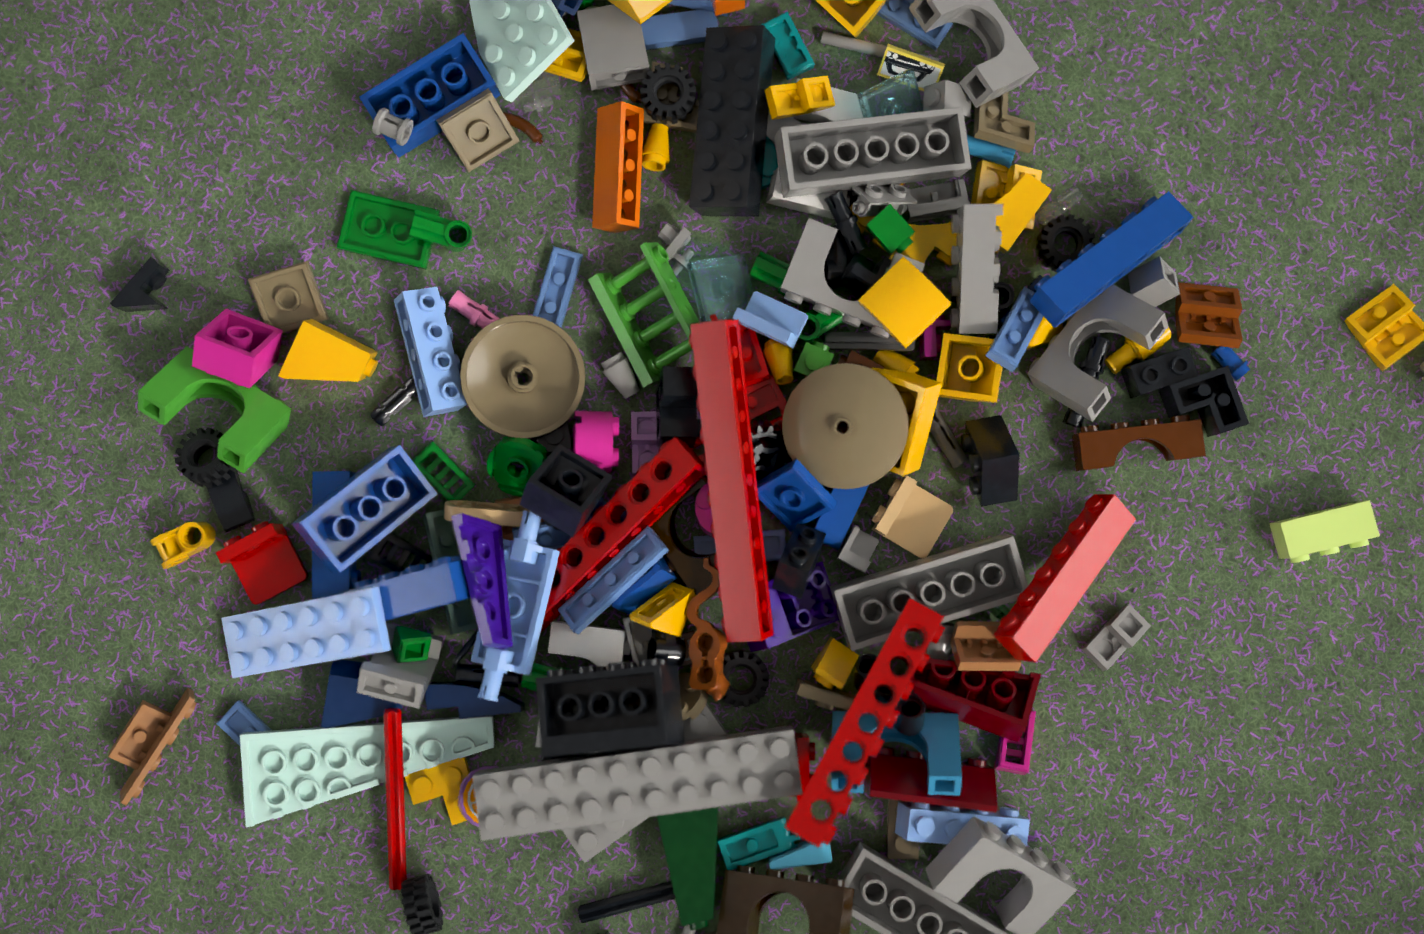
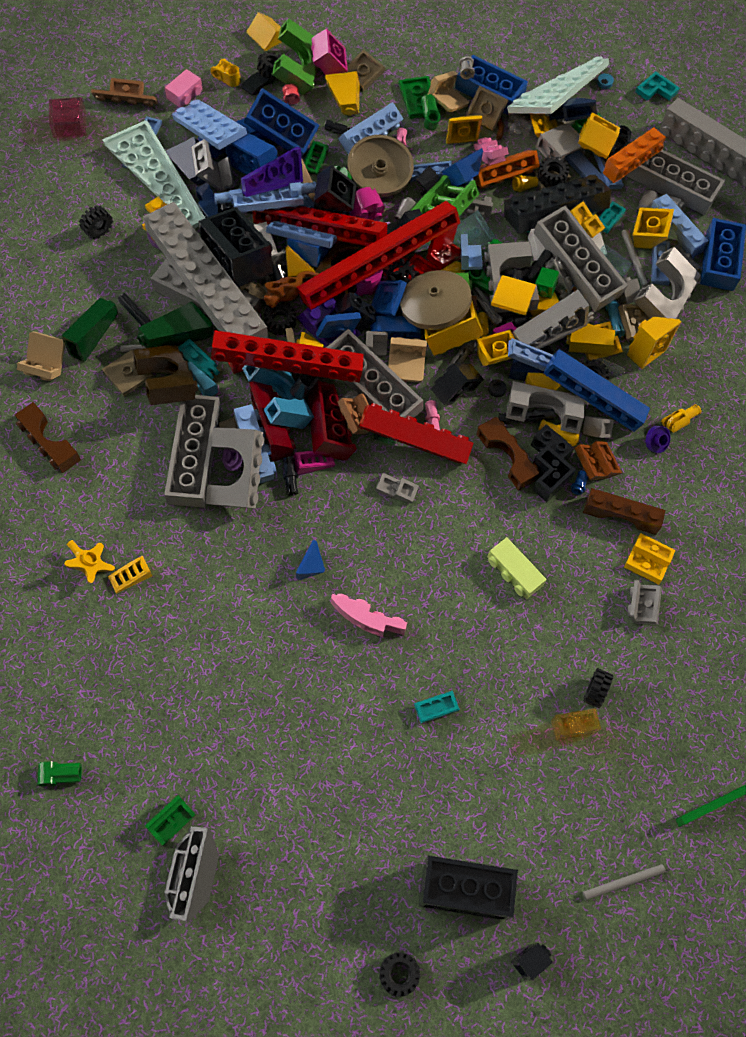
camera: 60 degrees right, 20 degrees down
black slope [110,257,170,312] -> none
red bracket [215,521,308,605] -> none
red axle [383,708,407,890] -> none
green slope [392,626,432,663] -> none
tile [877,44,945,92] -> none
none -> clear pink brick [49,97,87,138]
none -> bright pink brick [165,69,202,108]
none -> yellow slope [247,12,281,51]
none -> coral wheel [282,84,300,105]
none -> black pin [282,456,298,496]
none -> blue slope [296,540,325,580]
none -> blue plate [316,312,361,339]
none -> bright pink slope [331,594,407,637]
none -> black panel [416,166,440,196]
none -> bright pink pin [425,400,440,430]
none -> tan bracket [428,71,470,112]
none -> blue slope [441,148,483,187]
none -> yellow slope [446,115,482,144]
none -> bright pink slope [473,137,509,165]
none -> black tile [488,379,507,397]
none -> reddish brown arch [583,488,666,535]
none -> yellow slope [627,317,681,369]
none -> dark purple plate [645,426,671,453]
none -> yellow arm [661,404,701,433]

